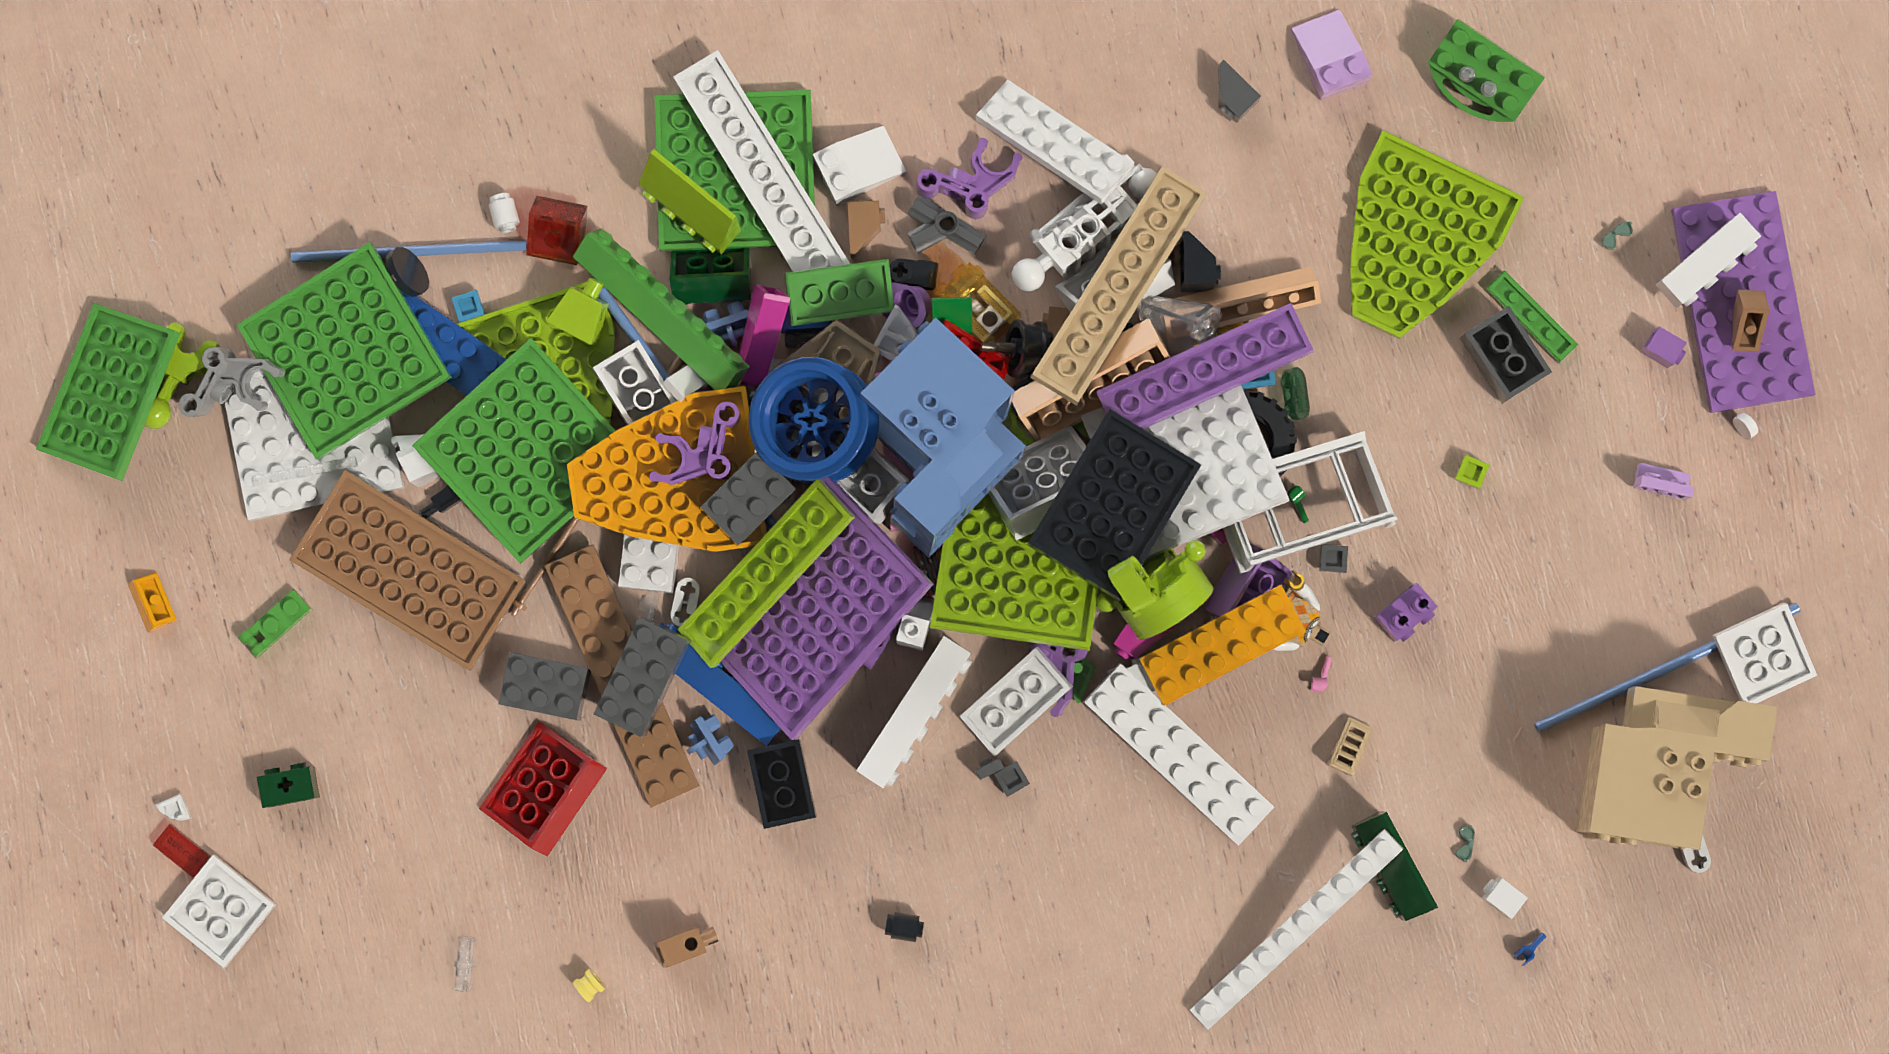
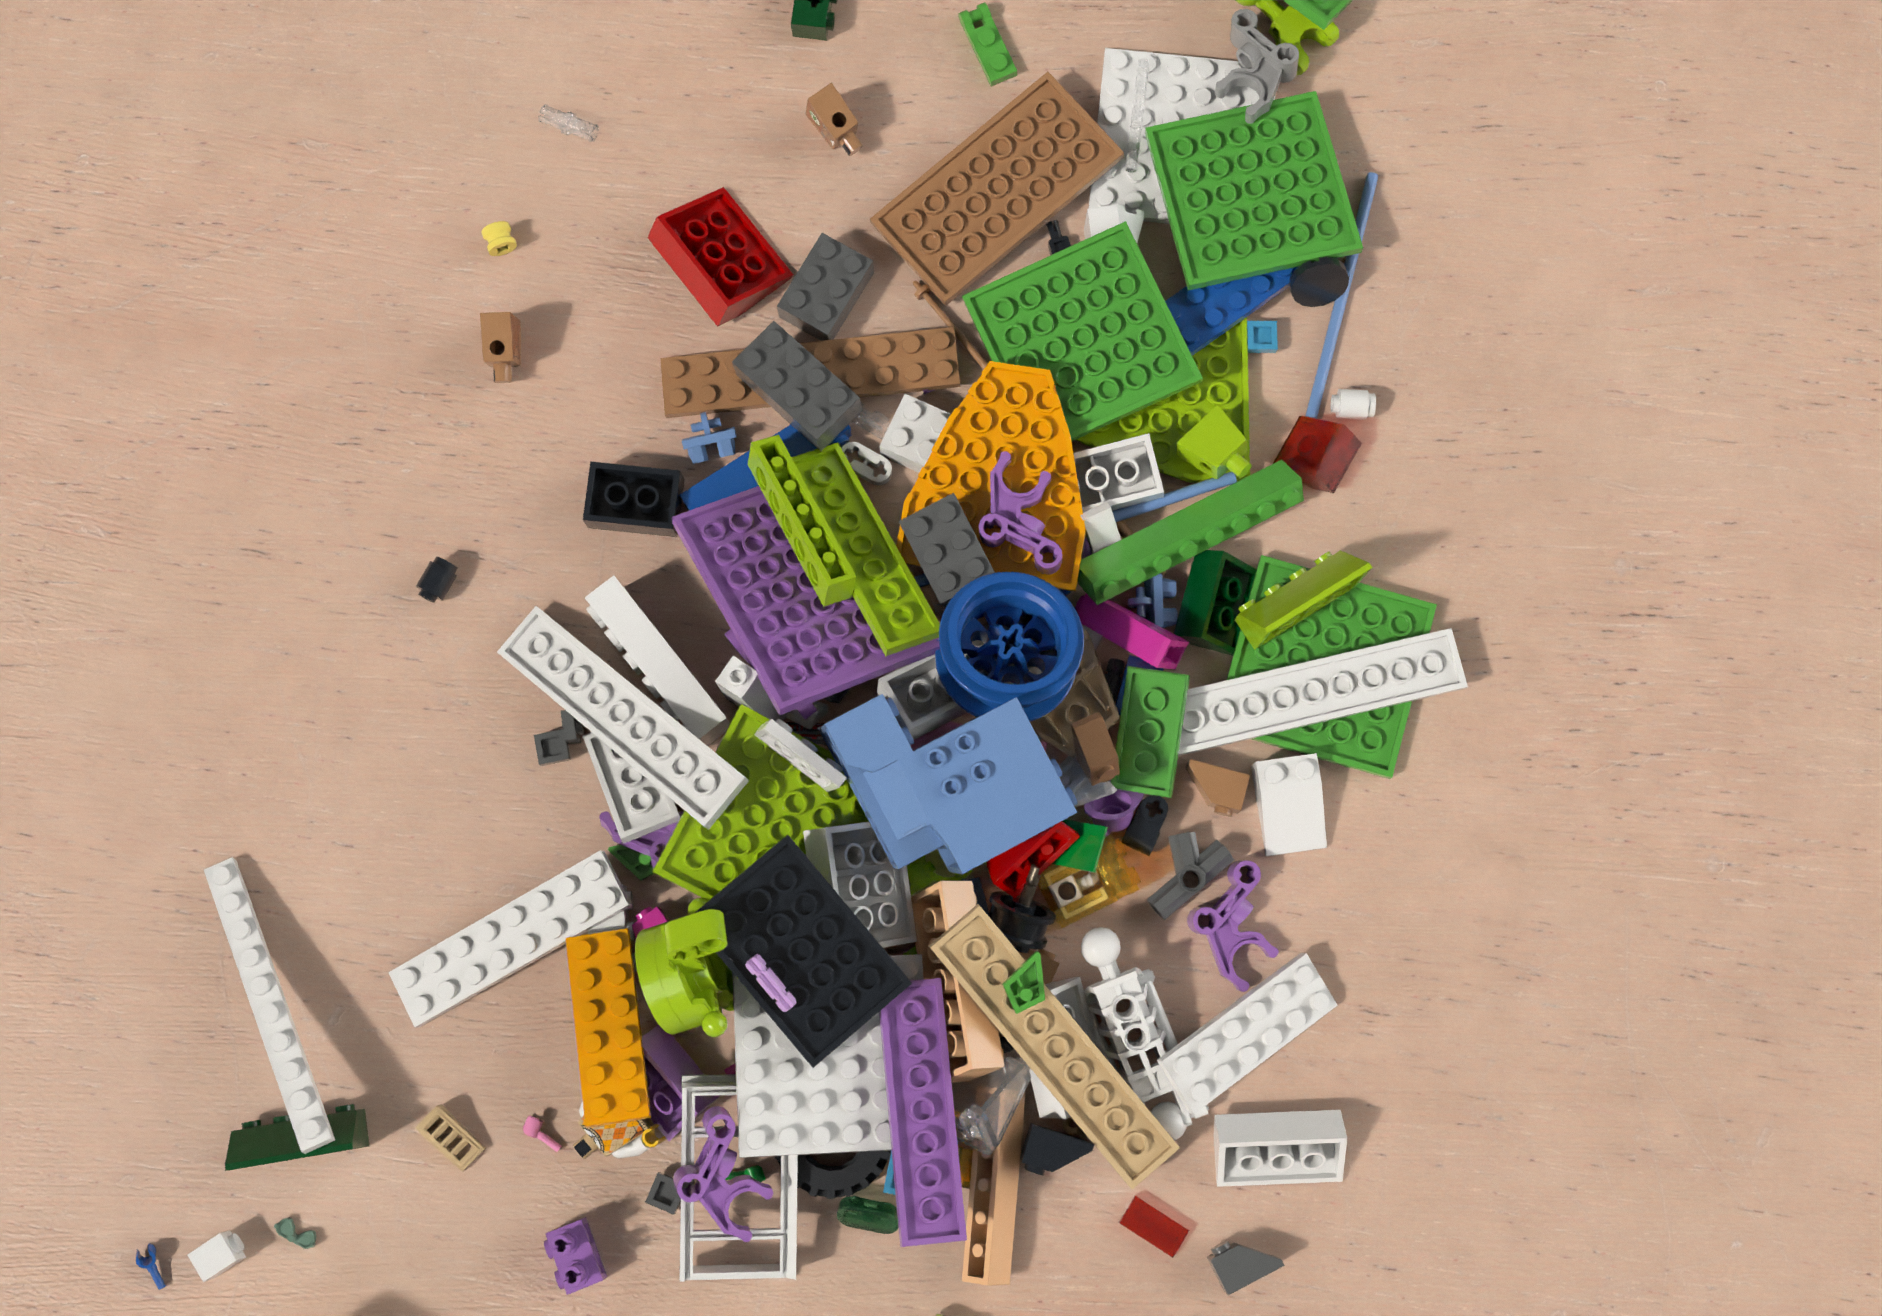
camera: 110 degrees right, 5 degrees down
none -> white plate [497,606,749,830]
none -> medium lavender piece [673,1106,773,1242]
none -> lavender axle [745,954,796,1012]
none -> lime brick [747,434,857,607]
none -> white plate [754,718,847,792]
none -> medium nougat torso [805,82,863,156]
none -> bright green piece [1002,951,1045,1014]
none -> medium nougat slope [1071,712,1120,786]
none -> clear red tile [1118,1195,1189,1258]
none -> white slope [1214,1110,1347,1187]

